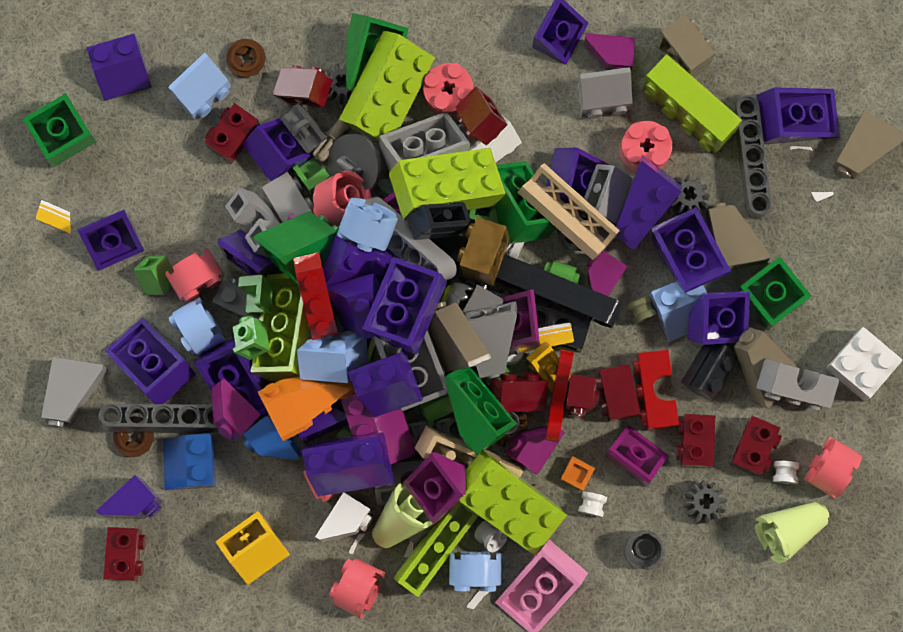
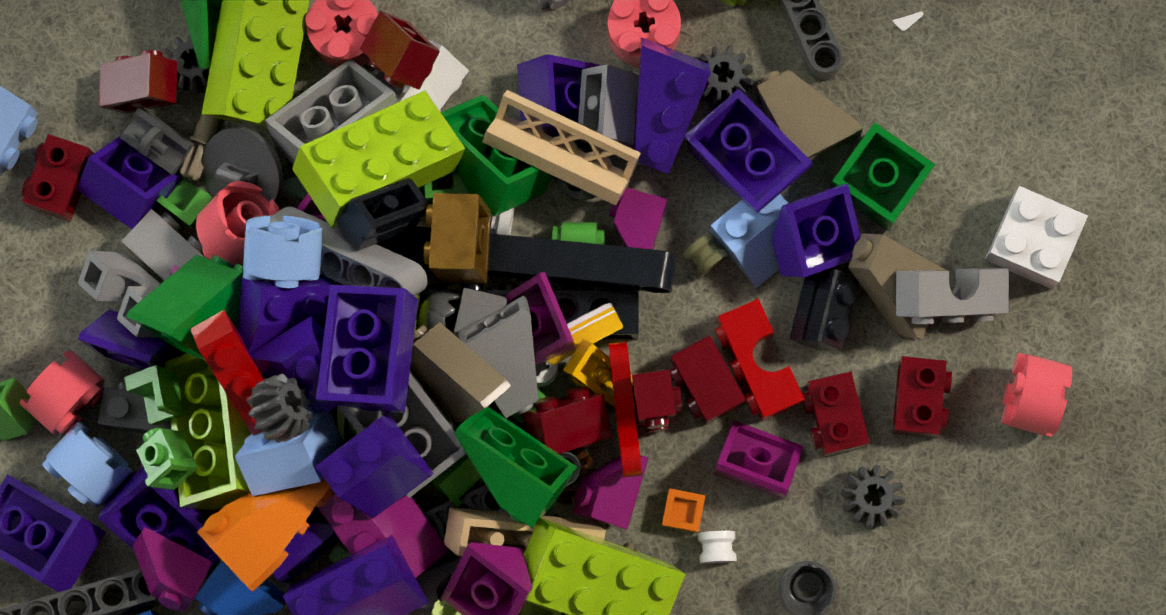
camera: 10 degrees left, 0 degrees up
reddish brown gear [226,39,266,78] -> none
yellowish green cone [755,502,829,564] -> none
white wheel [772,461,799,484] -> none
none -> dark grey gear [247,374,313,443]

